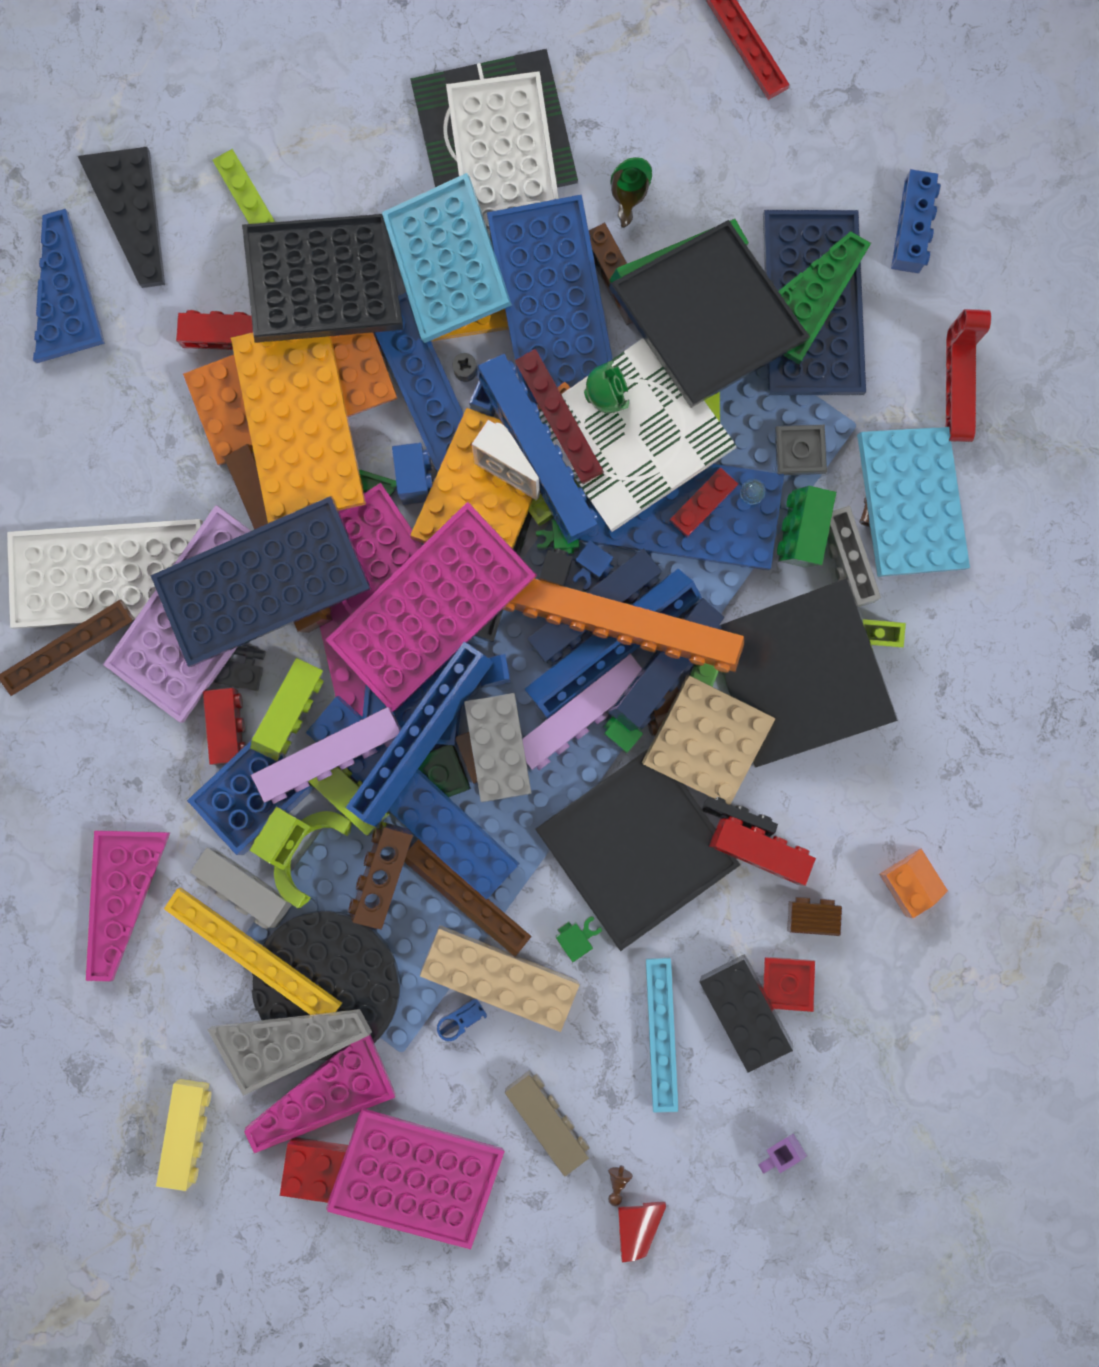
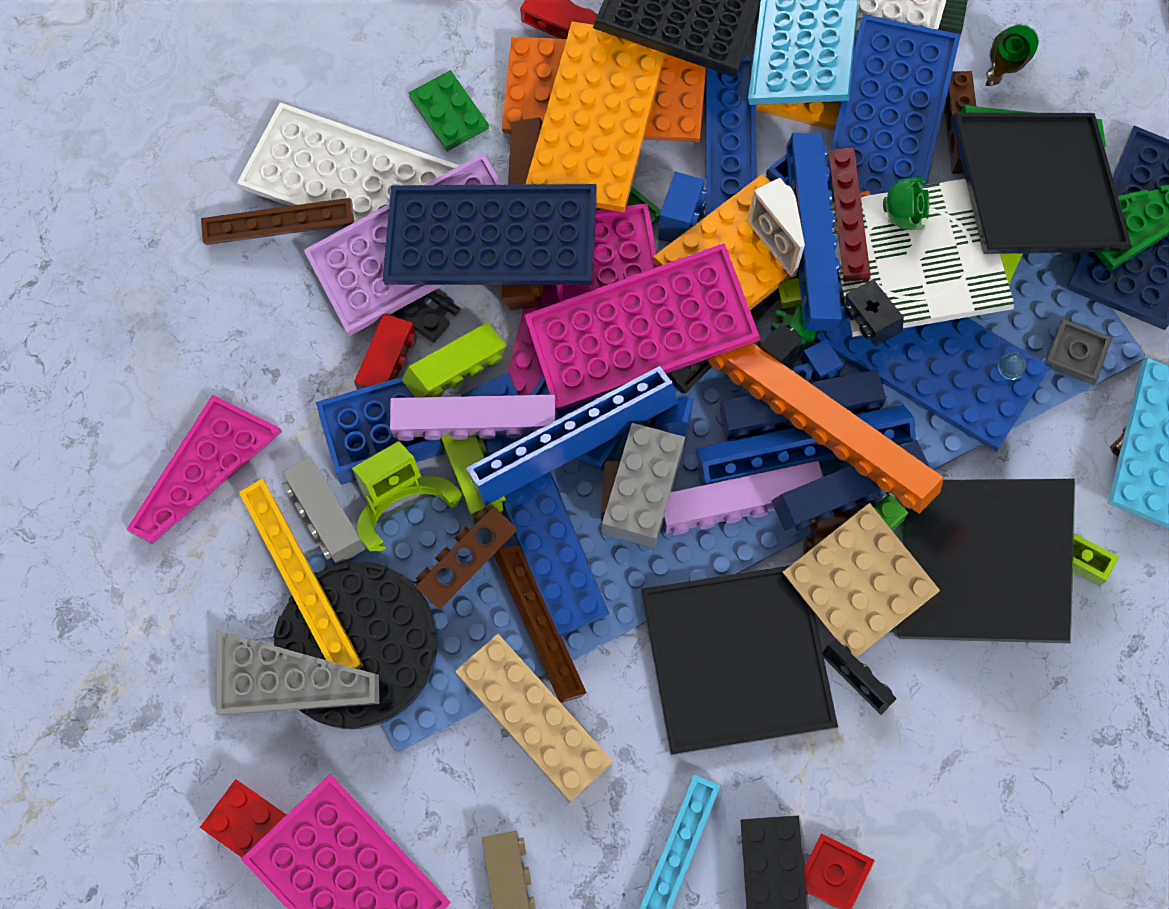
camera: 25 degrees right, 15 degrees down
light yellow brick [156,1079,211,1191] -> none
dark pink wing [244,1035,395,1153] -> none
dark green plate [418,745,471,797] -> none
blue piece [437,998,487,1041] -> none
dark grey wheel [452,353,477,382] -> none
green brick [556,916,602,963] -> none
green brick [604,716,643,753] -> none
red plate [670,468,738,537] -> none
red brick [709,816,816,886] -> none
green brick [777,486,837,567] -> none
reddish brown brick [787,897,842,936] -> none
light grey brick [827,506,881,608] -> none
orange slope [879,848,948,918] -> none
none -> green plate [408,70,489,152]
none -> black brick [844,279,904,347]

